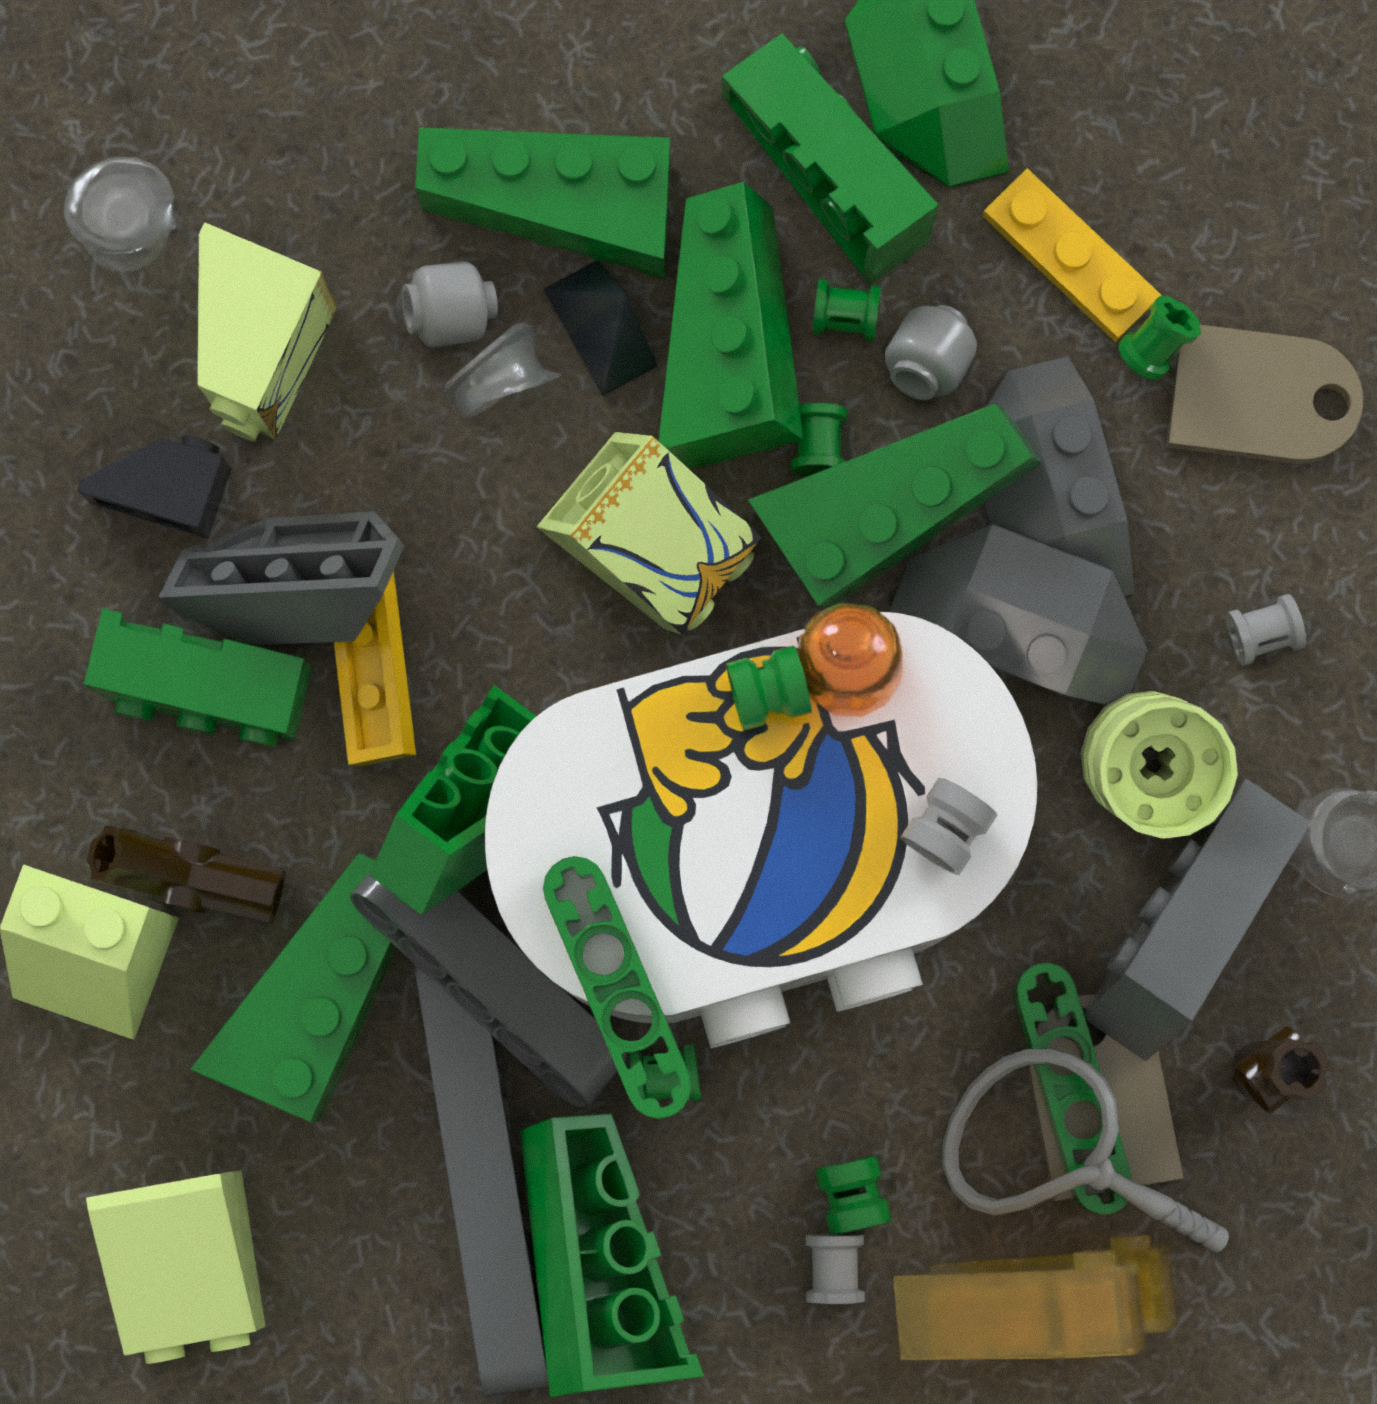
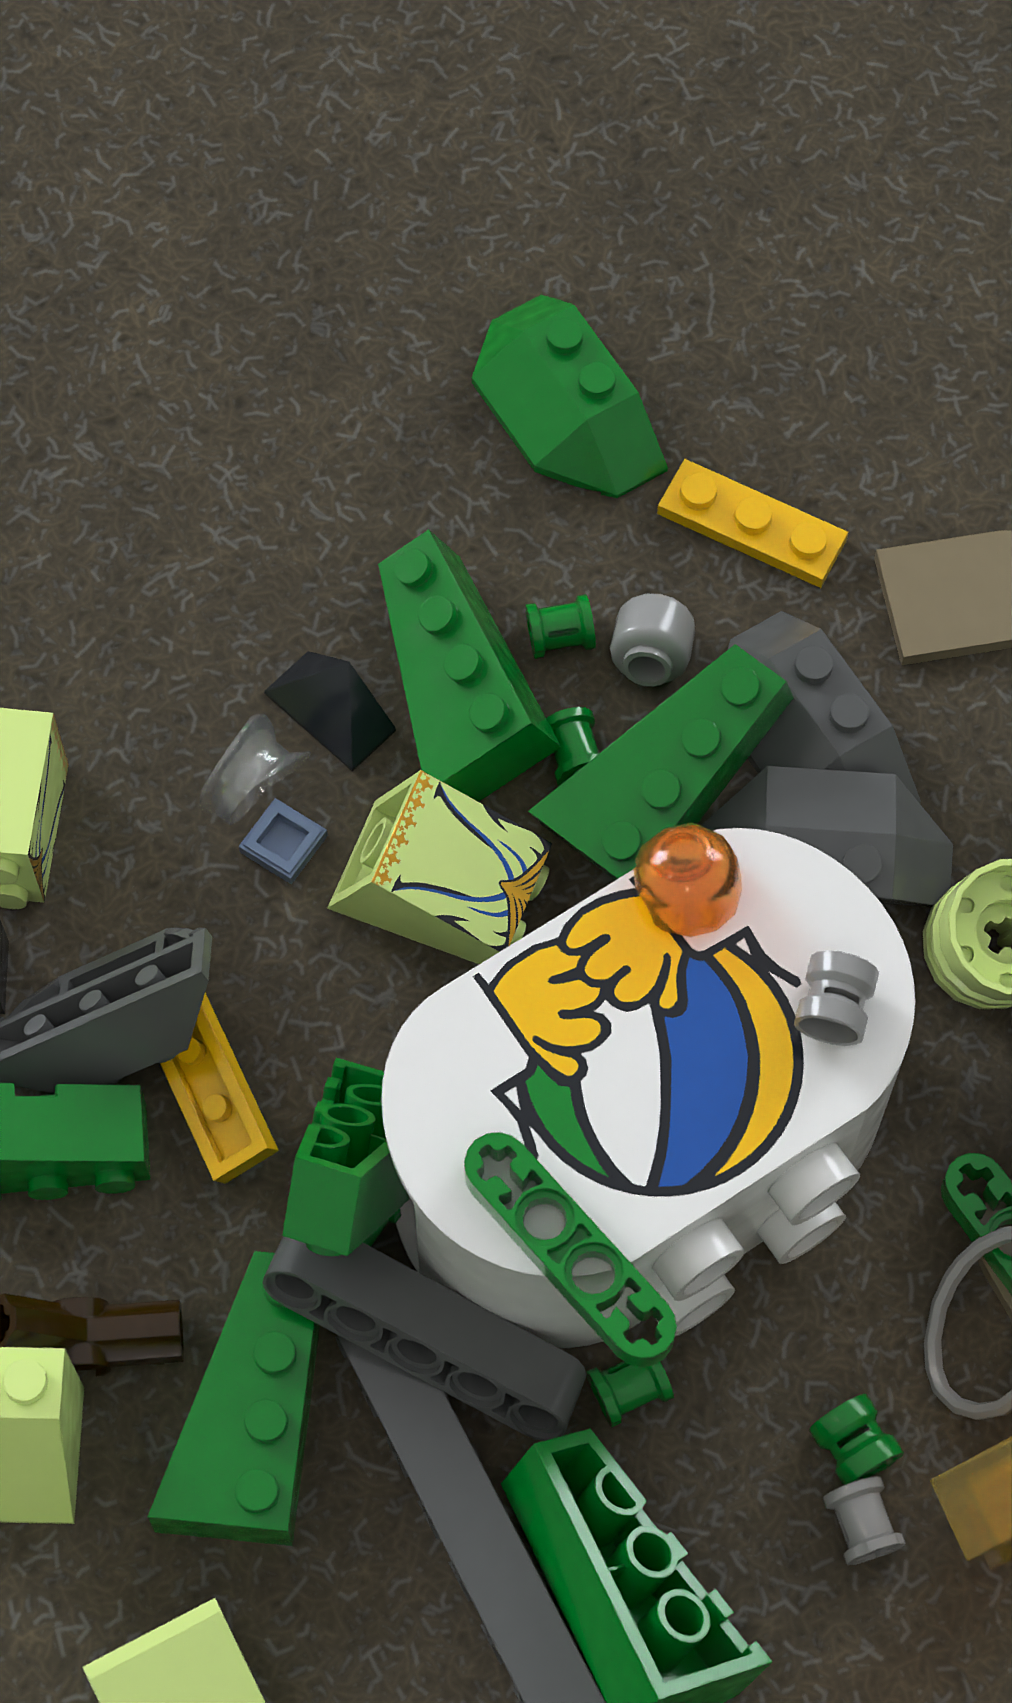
camera: 20 degrees left, 15 degrees down
light grey head [402,261,498,347] -> none
green wedge [415,127,671,280] -> none
green wedge [722,33,939,285] -> none
green wheel [726,645,812,731] -> none
green bush [1118,296,1201,380] -> none
none -> sand blue tile [239,798,328,885]

